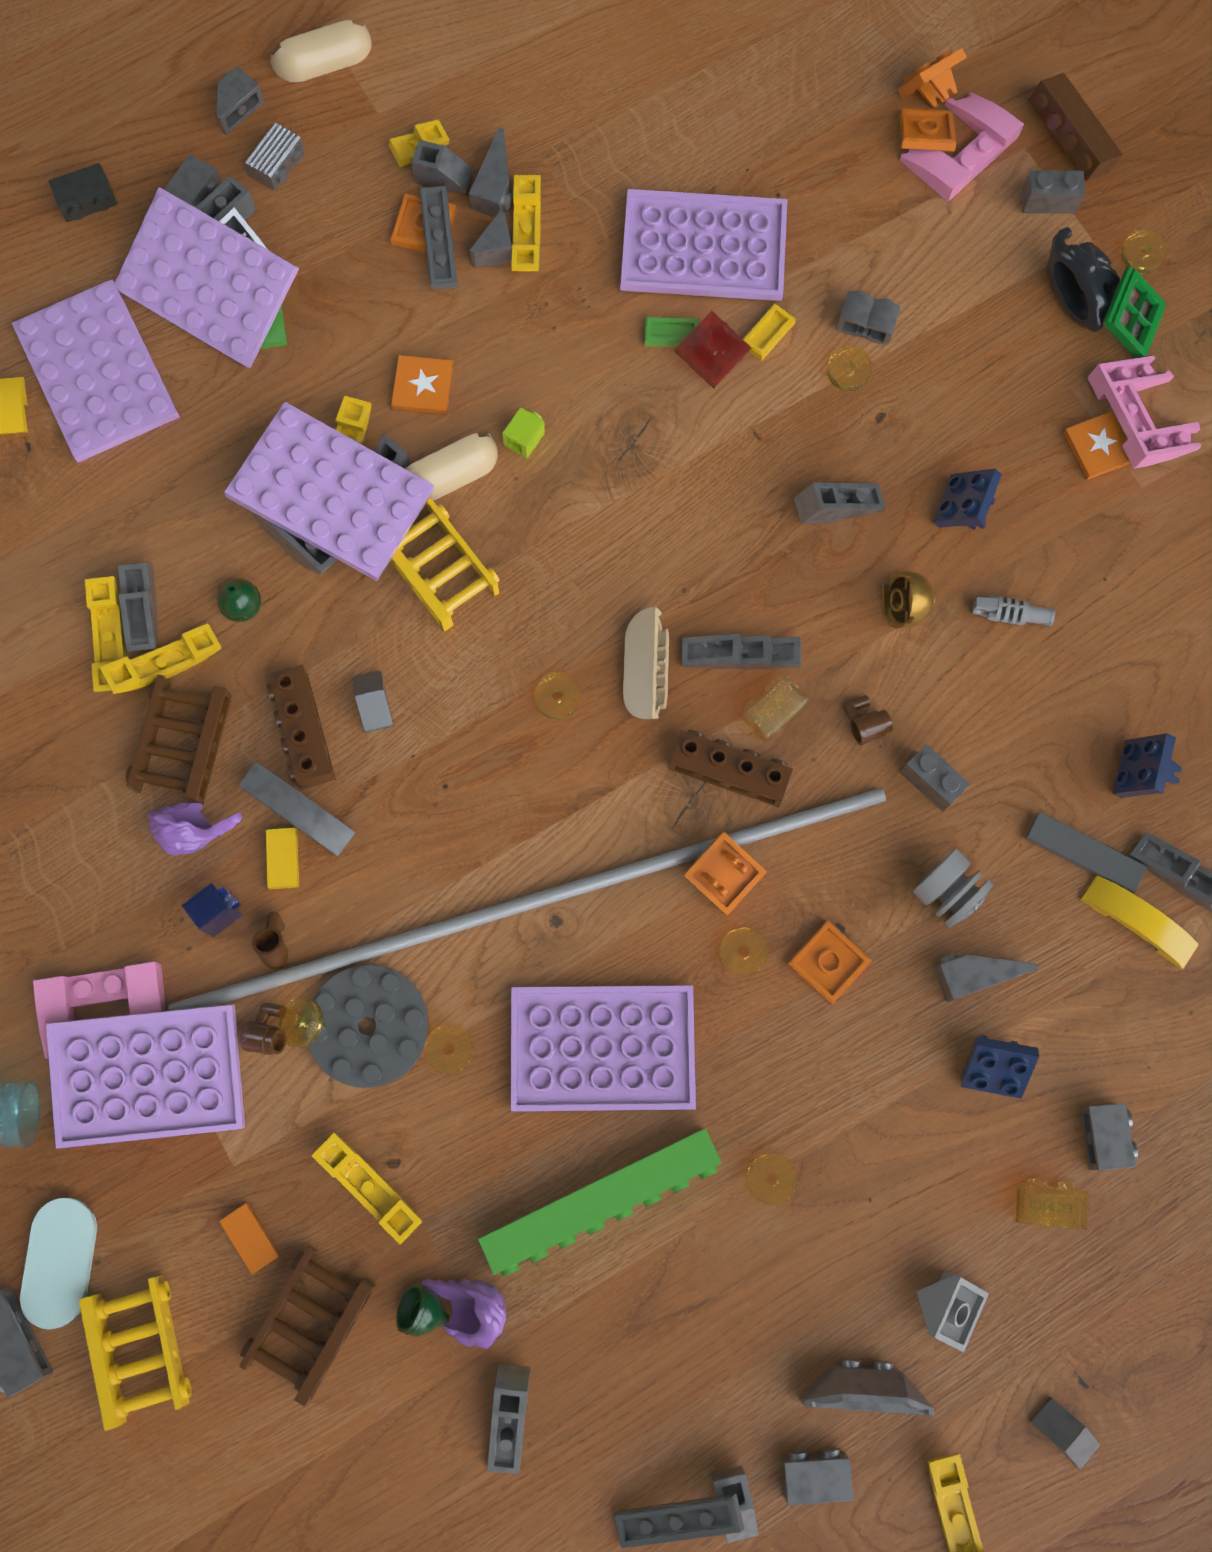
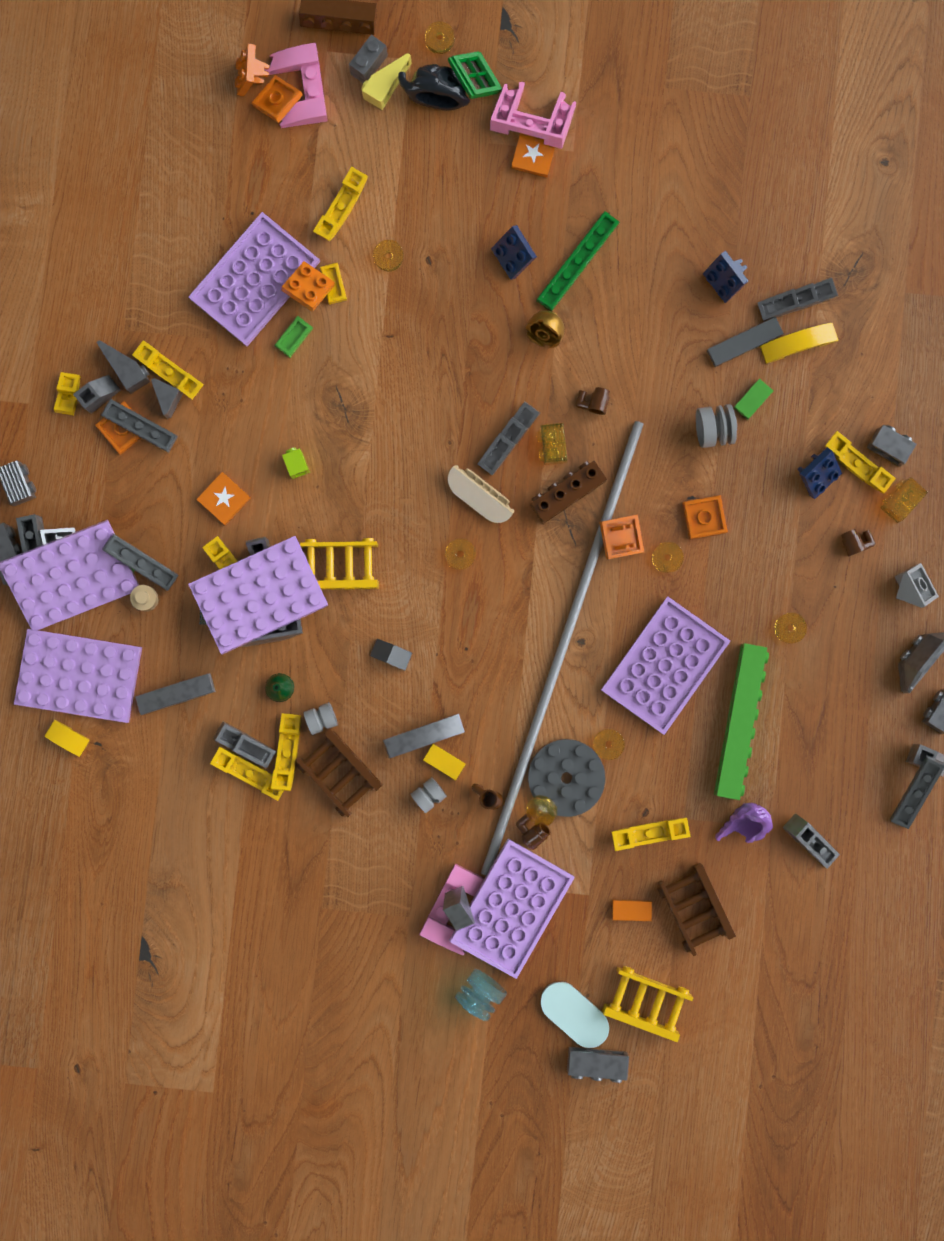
camera: 50 degrees left, 10 degrees up
medium lavender hair [147,802,243,855] -> none
clear blue brick [181,883,243,937] -> none
reddish brown brick [266,664,336,789] -> none
dark green helmet [396,1284,450,1337] -> none
tan brick [405,433,498,504] -> none
clear red plate [674,311,752,389] -> none
flat silver slope [794,483,886,524] -> none
flat silver brick [836,290,901,345] -> none
flat silver brick [900,744,970,812] -> none
flat silver slope [934,953,1038,1002] -> none
light grey hinge [972,596,1055,627] -> none
none -> dark grey tile [102,533,179,591]
none -> tan piece [130,585,159,611]
none -> flat silver slope [135,673,216,715]
none -> orange plate [281,261,335,312]
none -> light grey wheel [304,702,338,735]
none -> yellow slope [313,166,368,242]
none -> light yellow slope [361,53,412,110]
none -> light grey wheel [411,777,447,813]
none -> flat silver slope [443,886,475,931]
none -> green tile [537,211,620,312]
none -> bright green tile [734,378,773,420]
none -> yellow slope [825,431,896,494]
none -> reddish brown piece [841,529,875,557]

